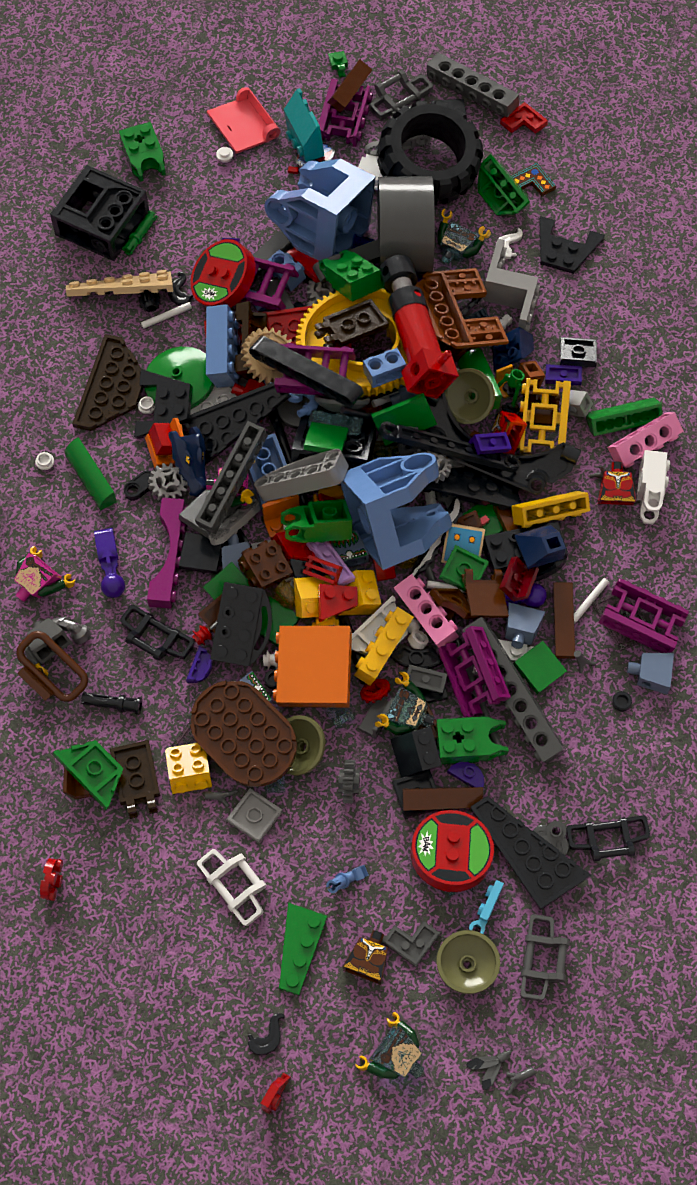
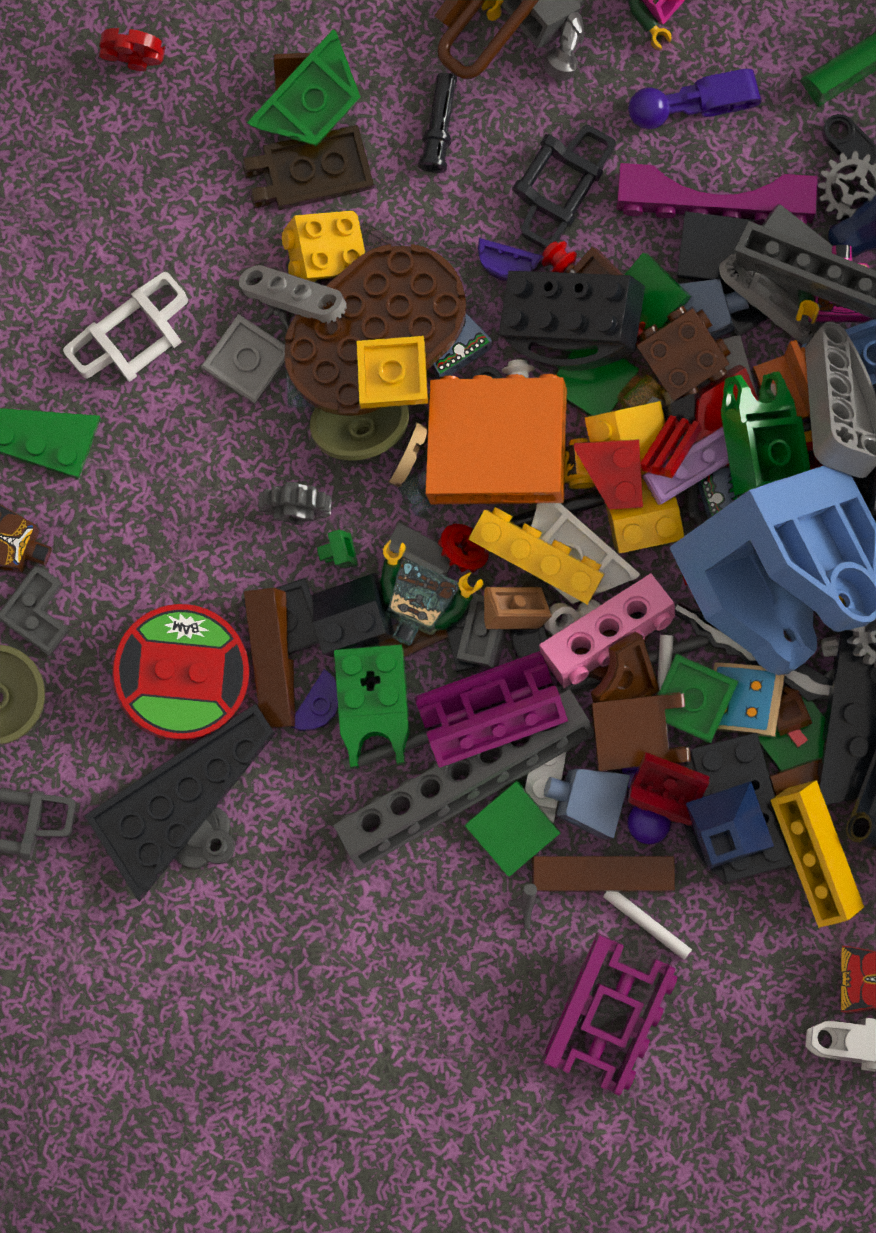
camera: 90 degrees right, 15 degrees up
medium blue piece [326,865,369,893] -> none
medium azure plate [469,880,504,934] -> none
black bar [566,815,650,861] -> none
black tile [612,691,632,712] -> none
sand blue torso [627,653,674,694] -> none
none -> light grey plate [239,265,347,323]
none -> green tile [317,529,359,568]
none -> yellow plate [357,336,428,409]
none -> tan tile [388,422,428,487]
none -> medium nougat slope [484,587,552,629]

